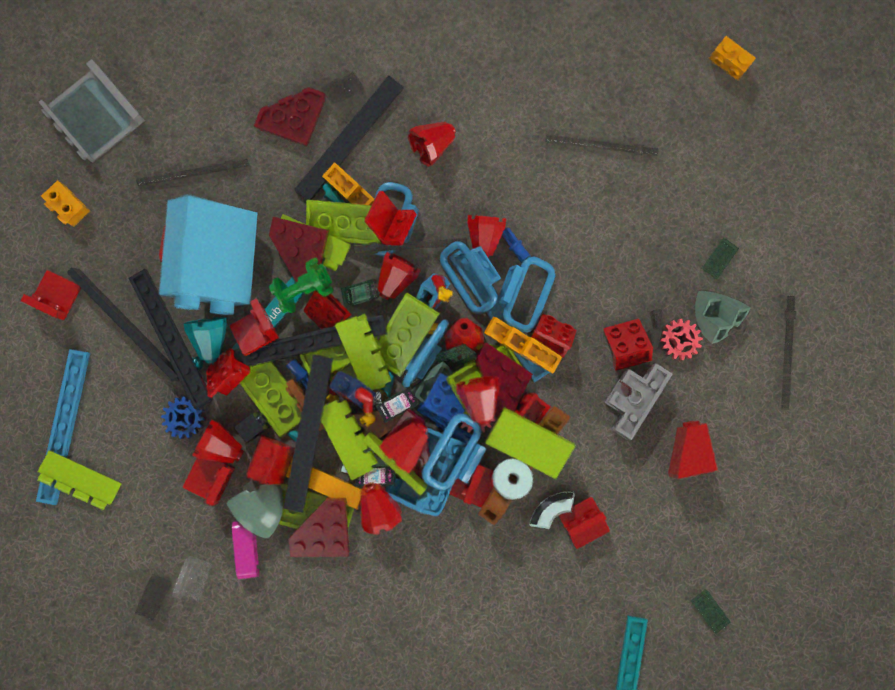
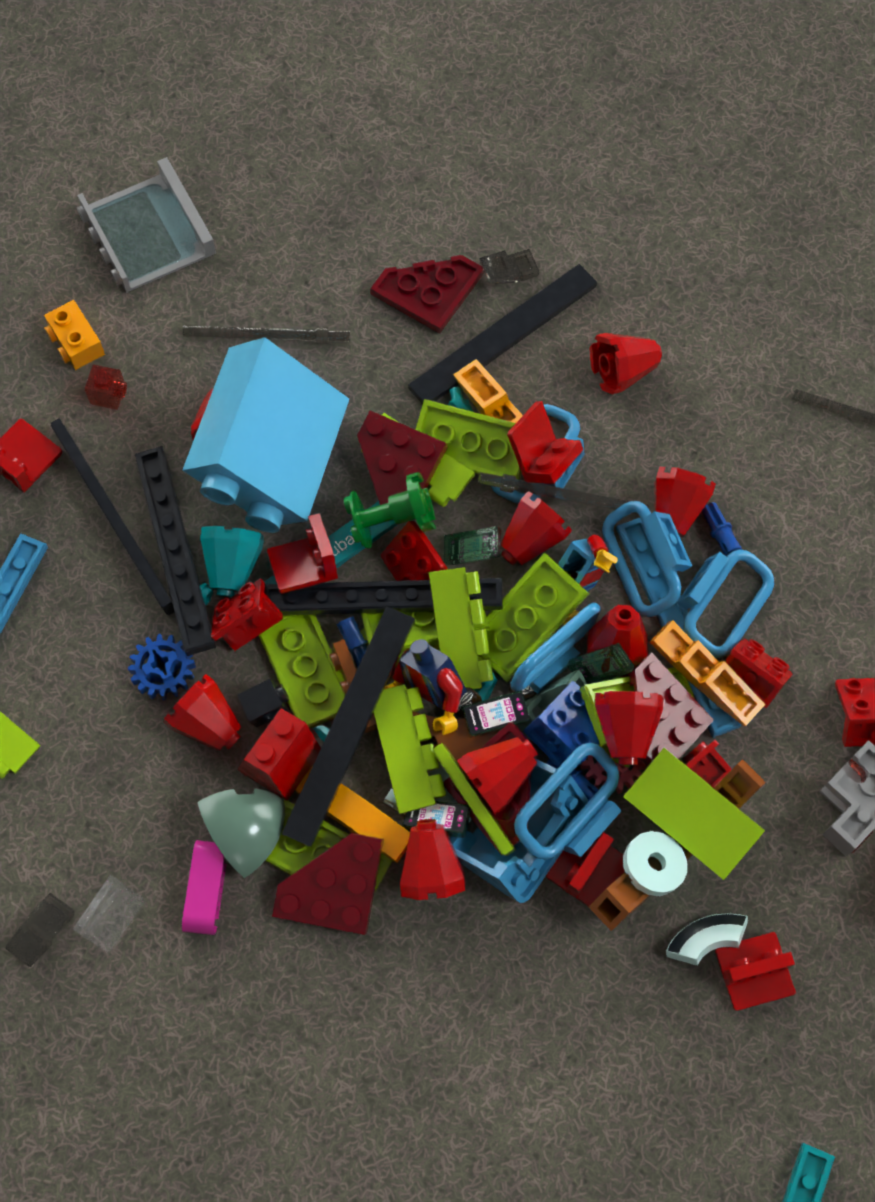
camera: 15 degrees right, 15 degrees down
red bracket [183,458,235,506] -> none
none -> clear red brick [85,364,127,410]

